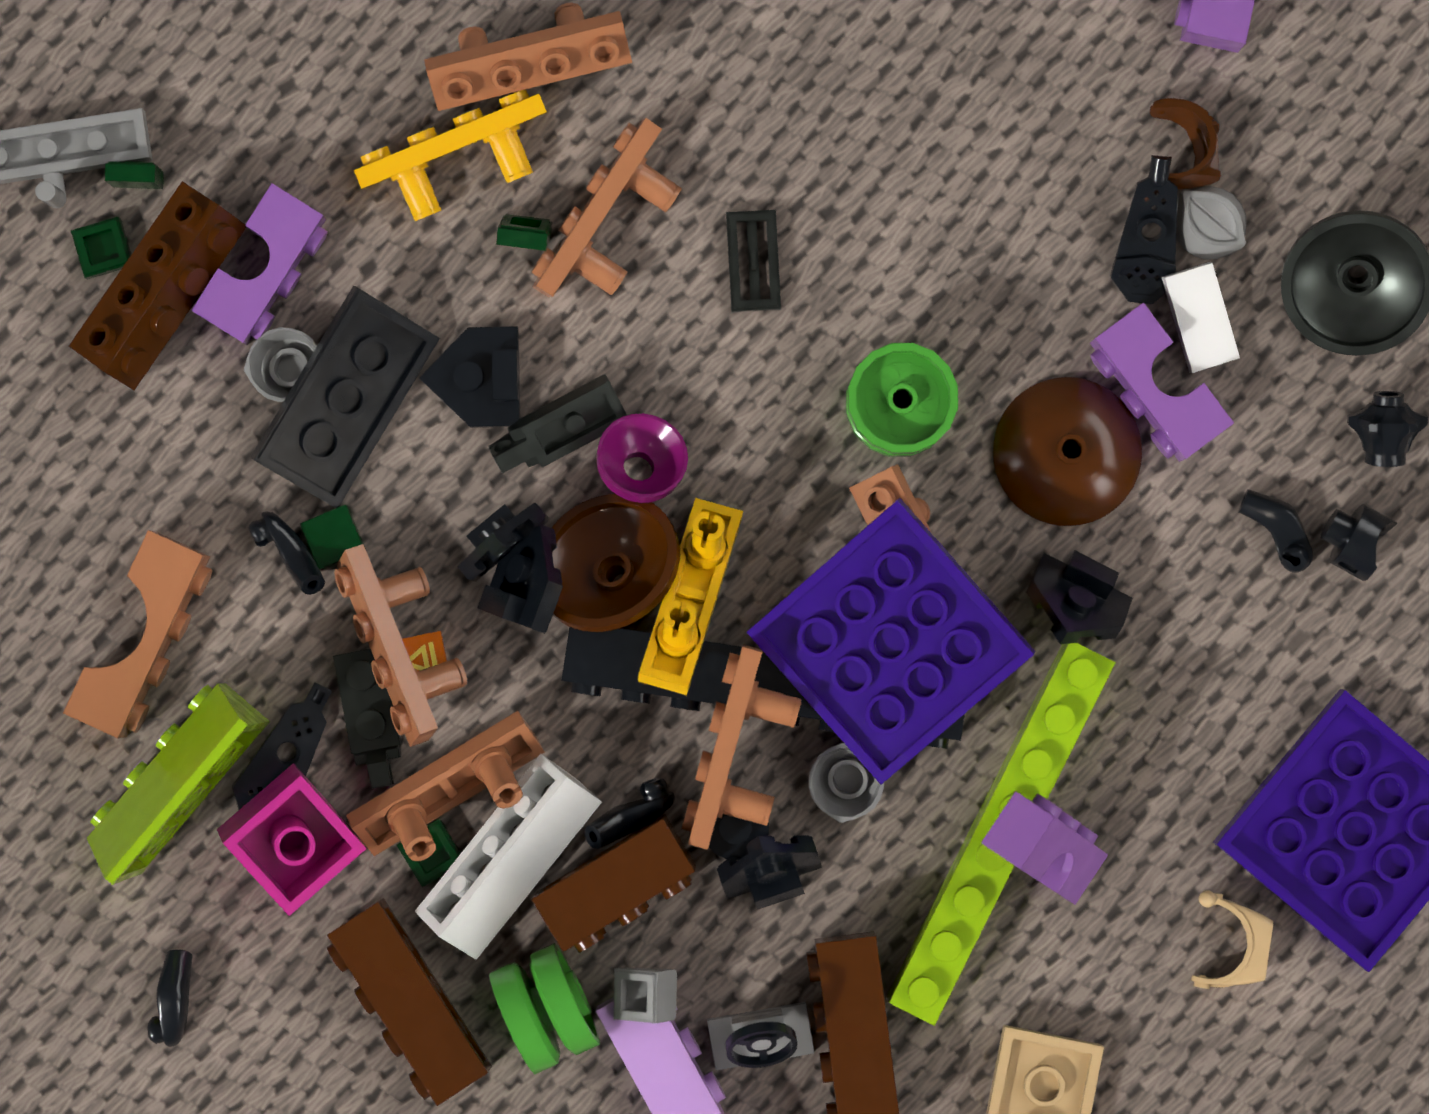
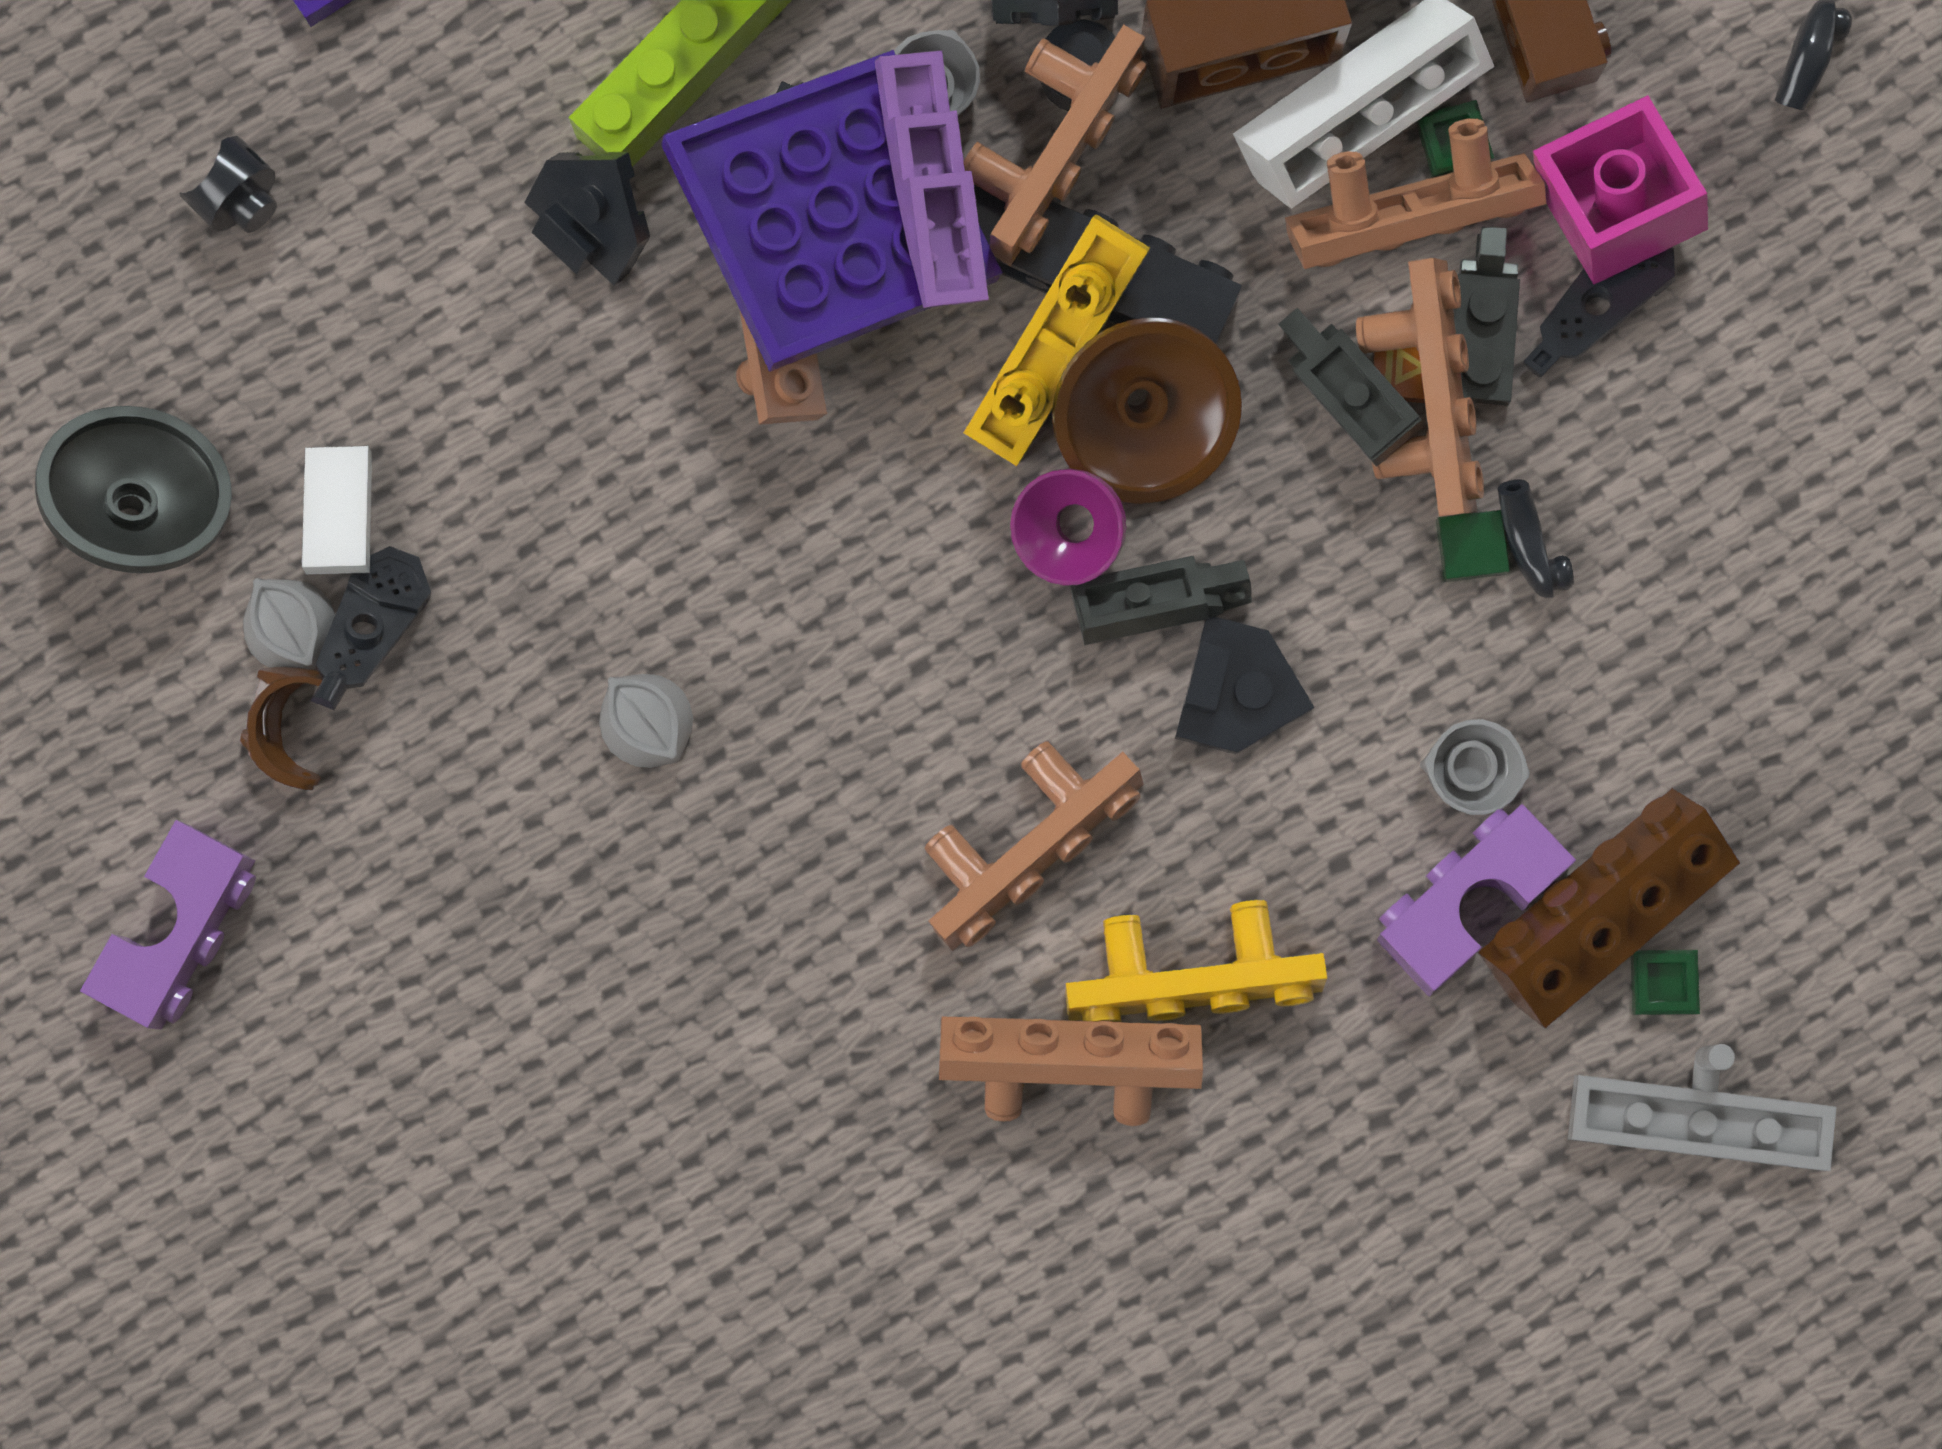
camera: 170 degrees left, 5 degrees down
nougat arch [63,530,212,739] -> none
lime slope [87,683,270,885] -> none
dark green tile [105,161,164,189] -> none
black plate [250,286,440,508] -> none
black plate [457,503,549,581] -> none
black plate [477,524,563,634] -> none
dark green tile [496,214,553,251] -> none
black arm [585,778,675,849] -> none
pearl dark grey tile [726,210,781,313] -> none
bright green wheel [846,343,958,457] -> none
reddish brown dish [993,377,1142,526] -> none
medium lavender arch [1090,302,1234,462] -> none
black arm [1238,489,1313,573] -> none
black rock [1347,391,1428,467] -> none
none -> light grey hat [599,674,694,768]
none -> medium lavender slope [875,51,989,308]
none -> pearl dark grey hinge [1278,308,1425,467]

